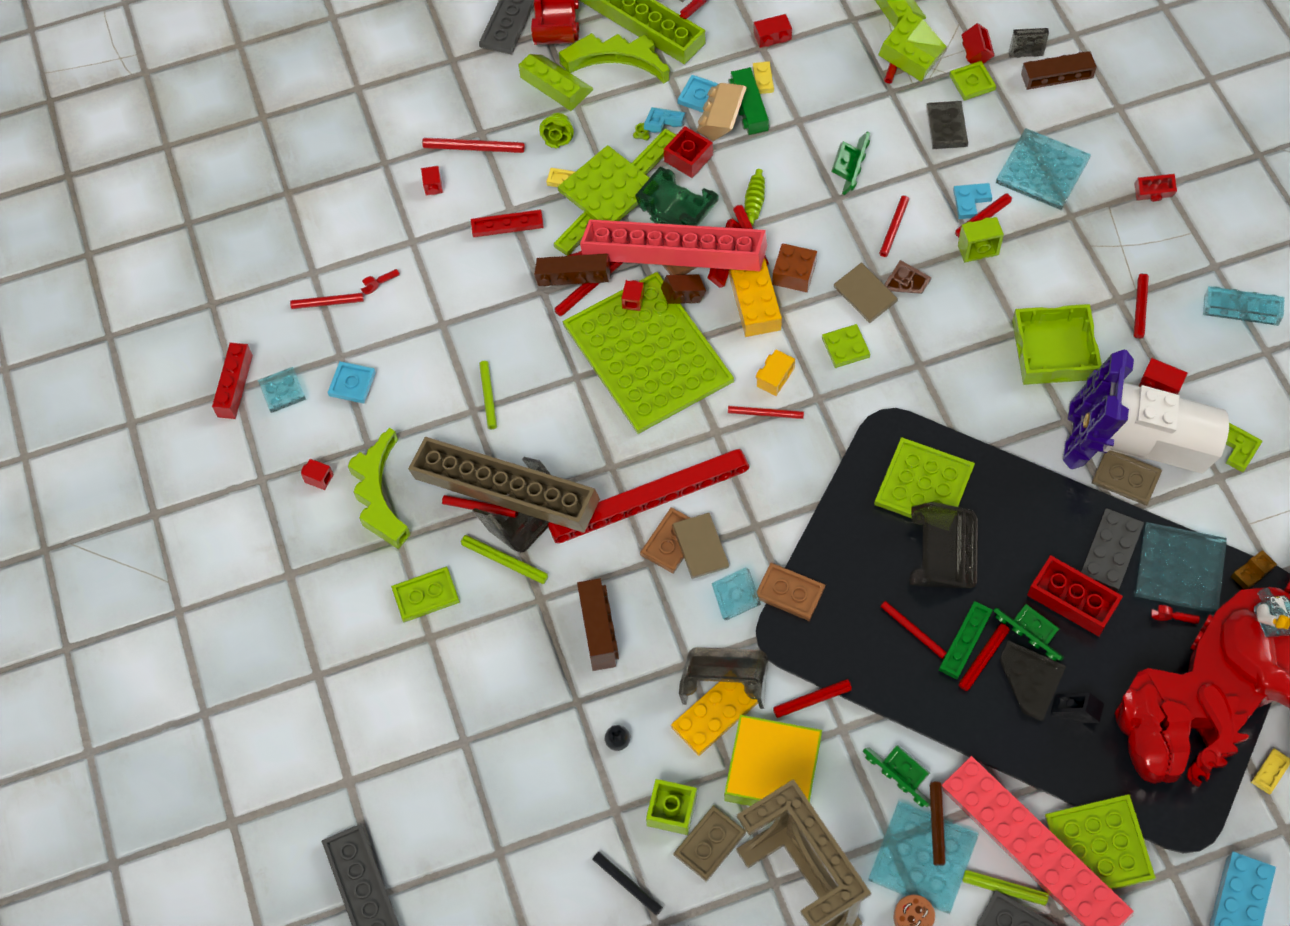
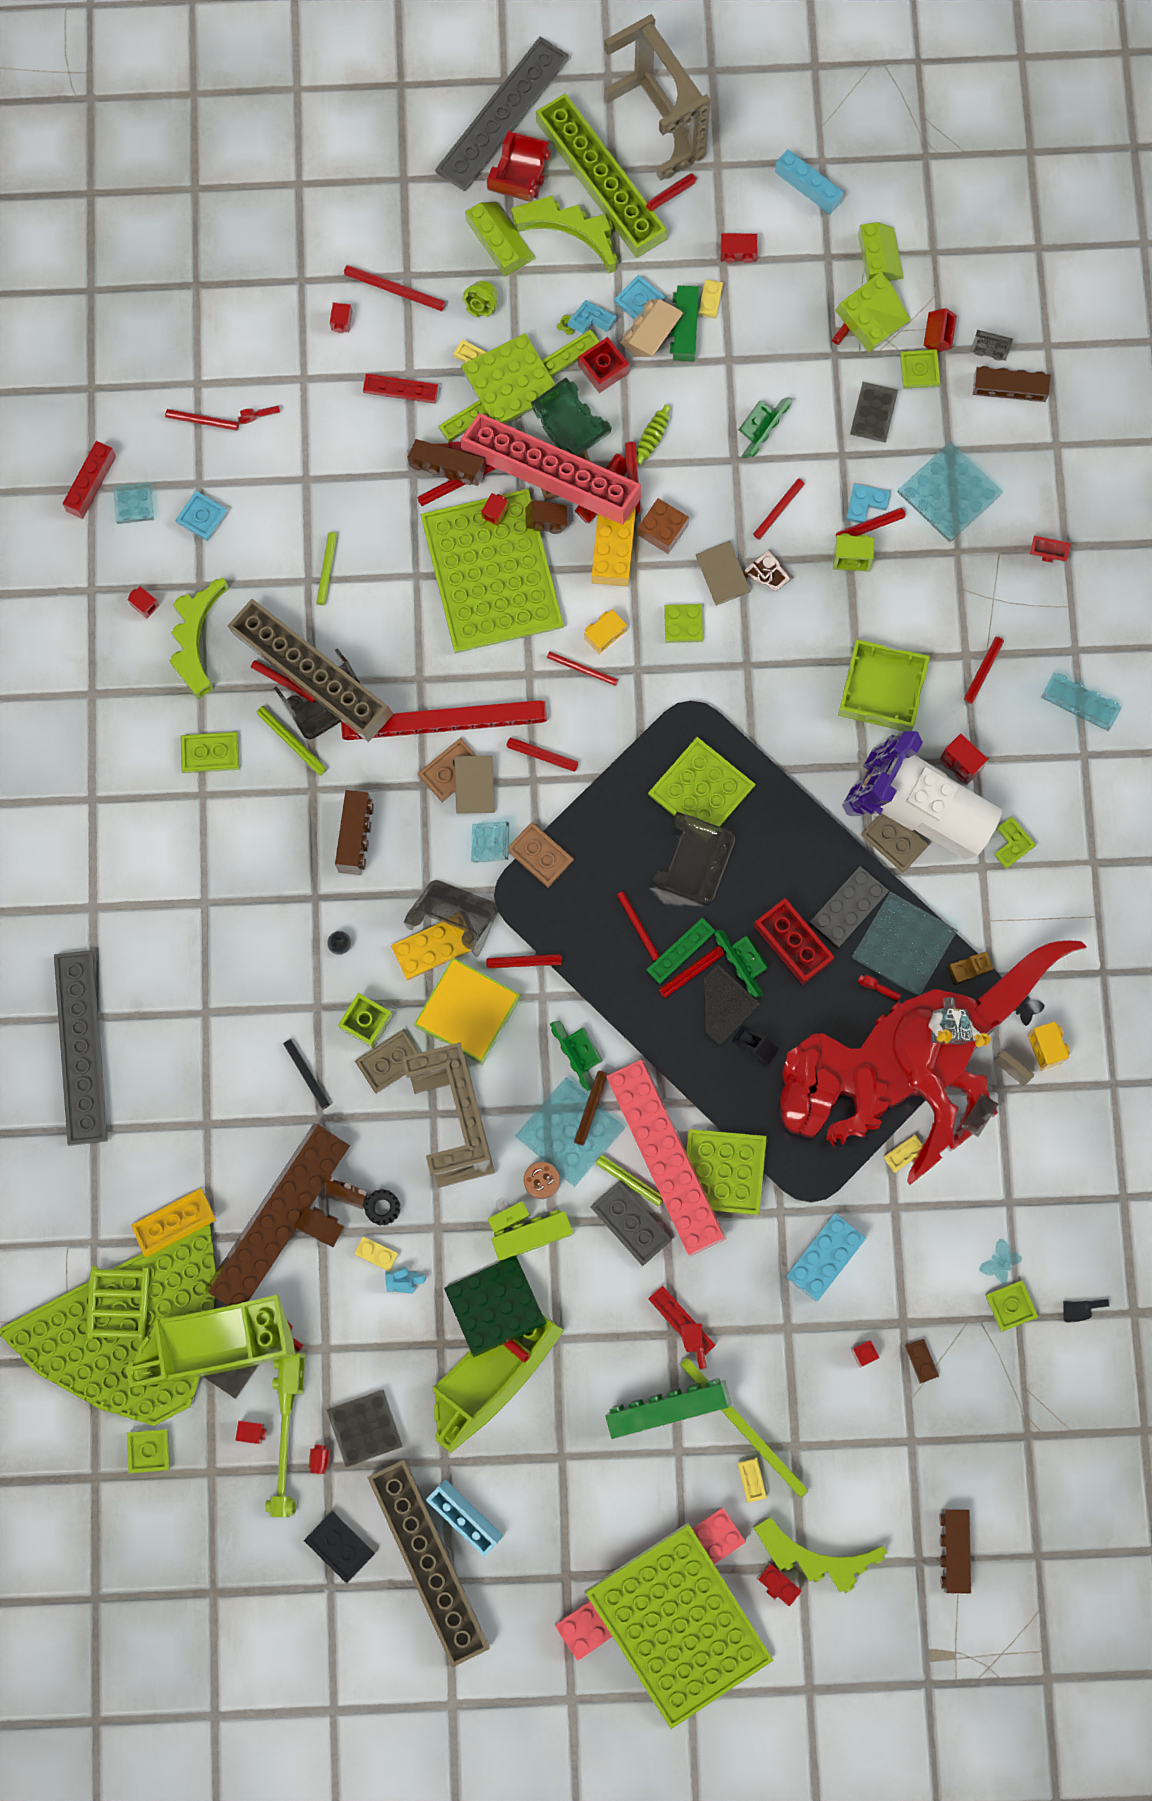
camera: 15 degrees right, 15 degrees up
none -> red axle [506,737,578,772]

